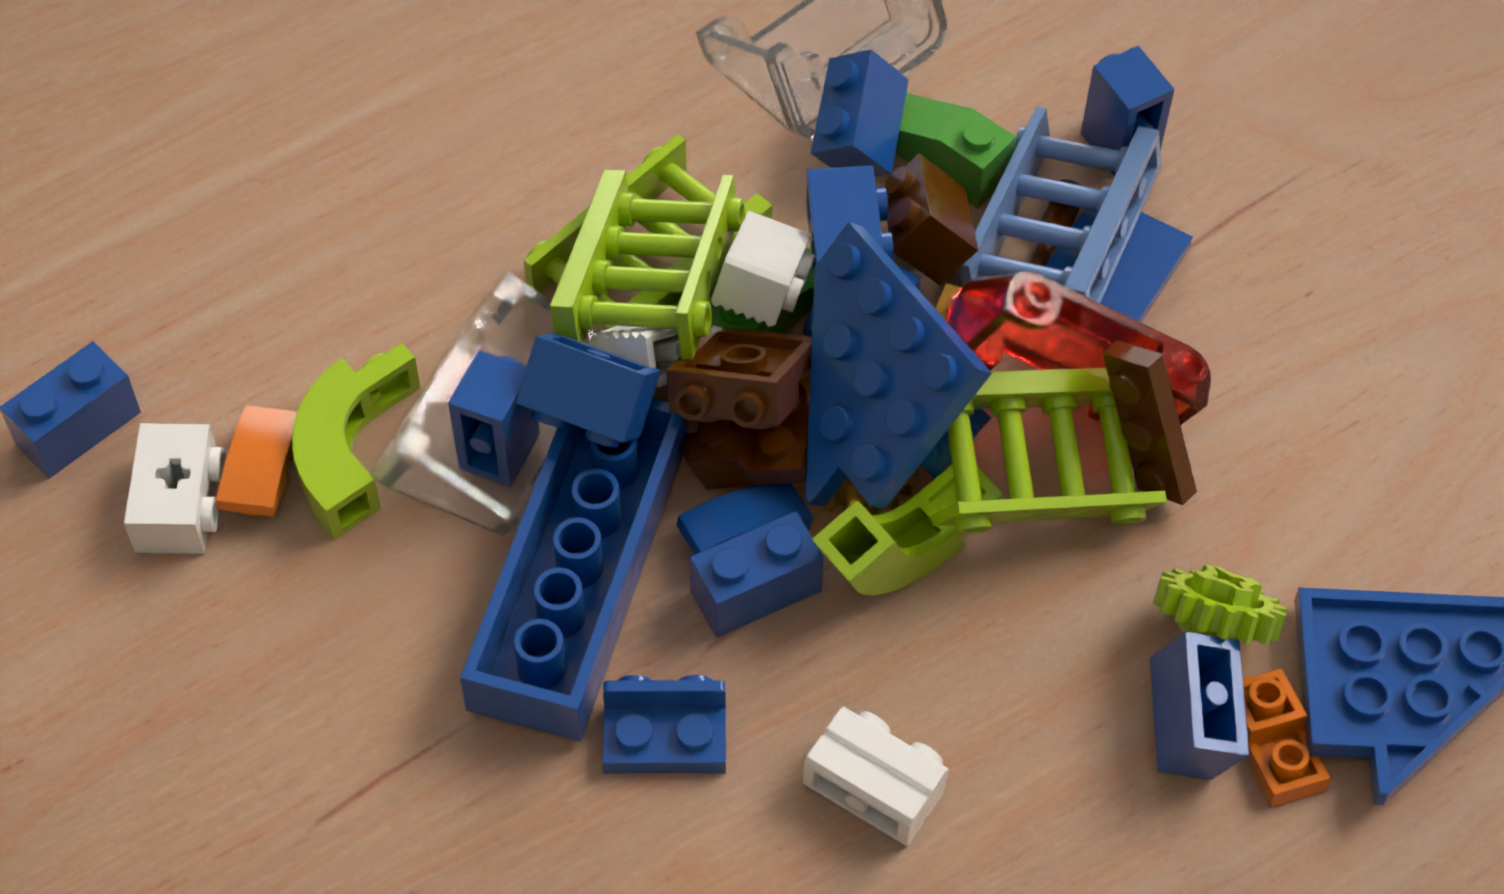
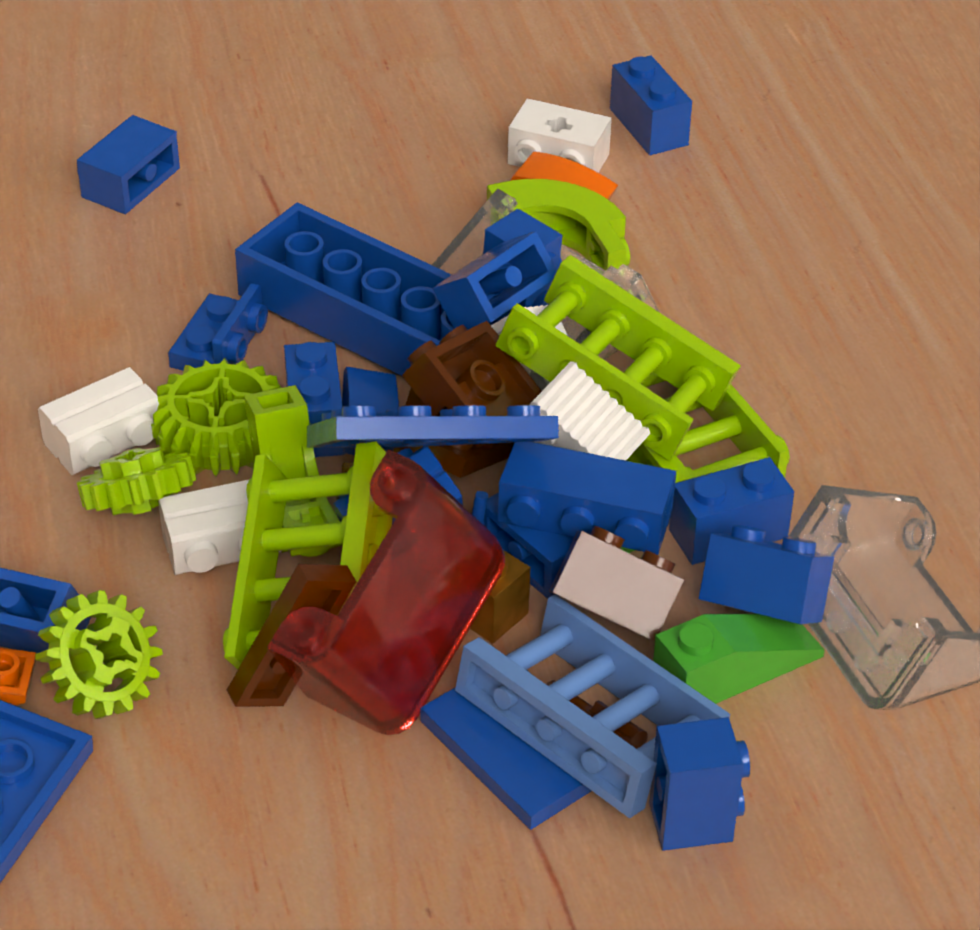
camera: 110 degrees right, 15 degrees down
none -> lime gear [77,447,197,515]
none -> lime gear [151,358,282,477]
none -> white brick [158,480,281,575]
none -> blue brick [669,457,795,565]

